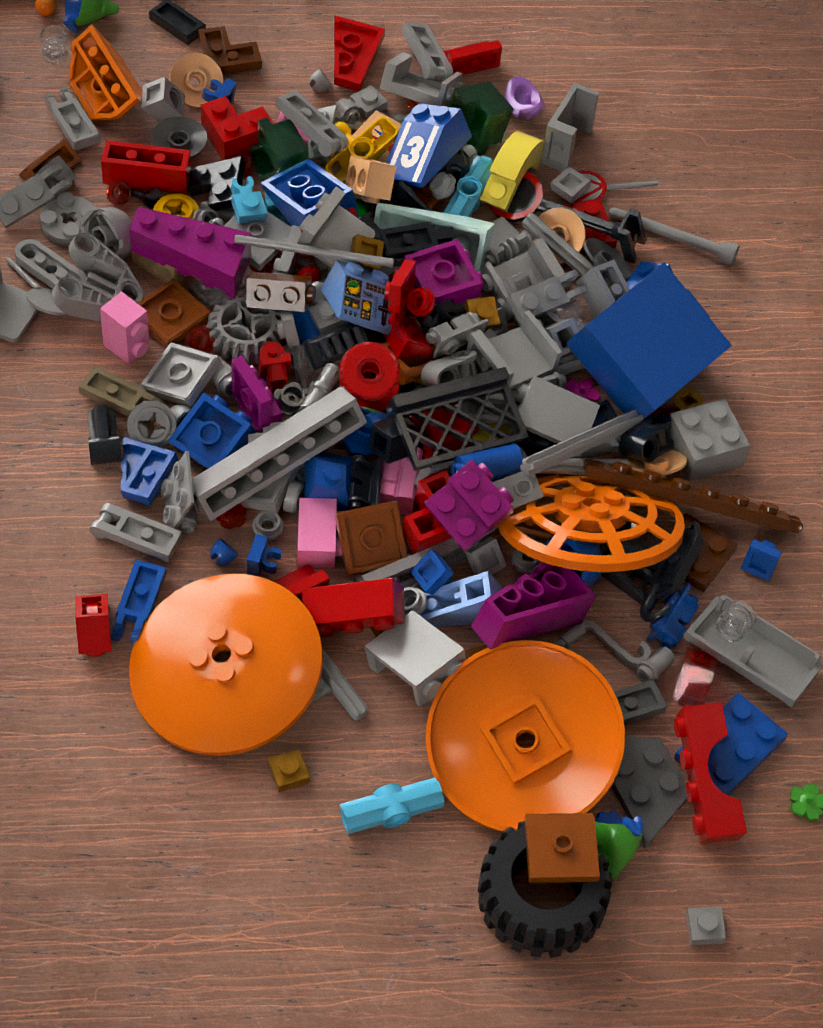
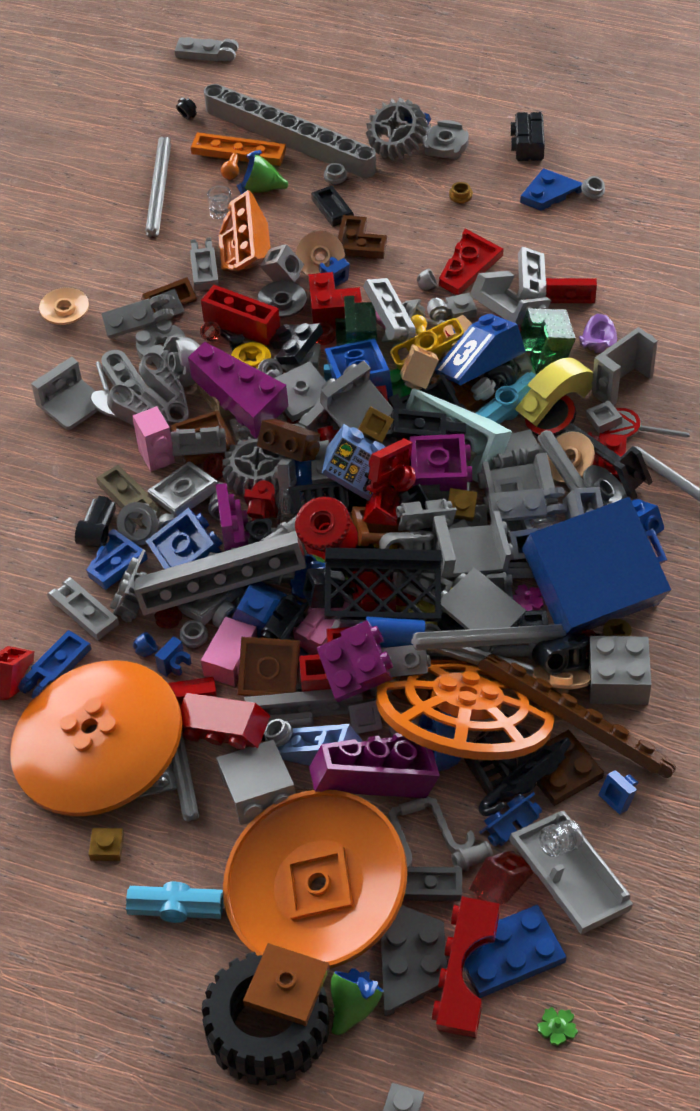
camera: 30 degrees right, 5 degrees down
medium azure plate [231,176,267,224] -> none
light grey axle [234,234,394,268] -> none
blue tile [410,549,453,595] -> none
none -> light grey hinge [171,426,226,456]

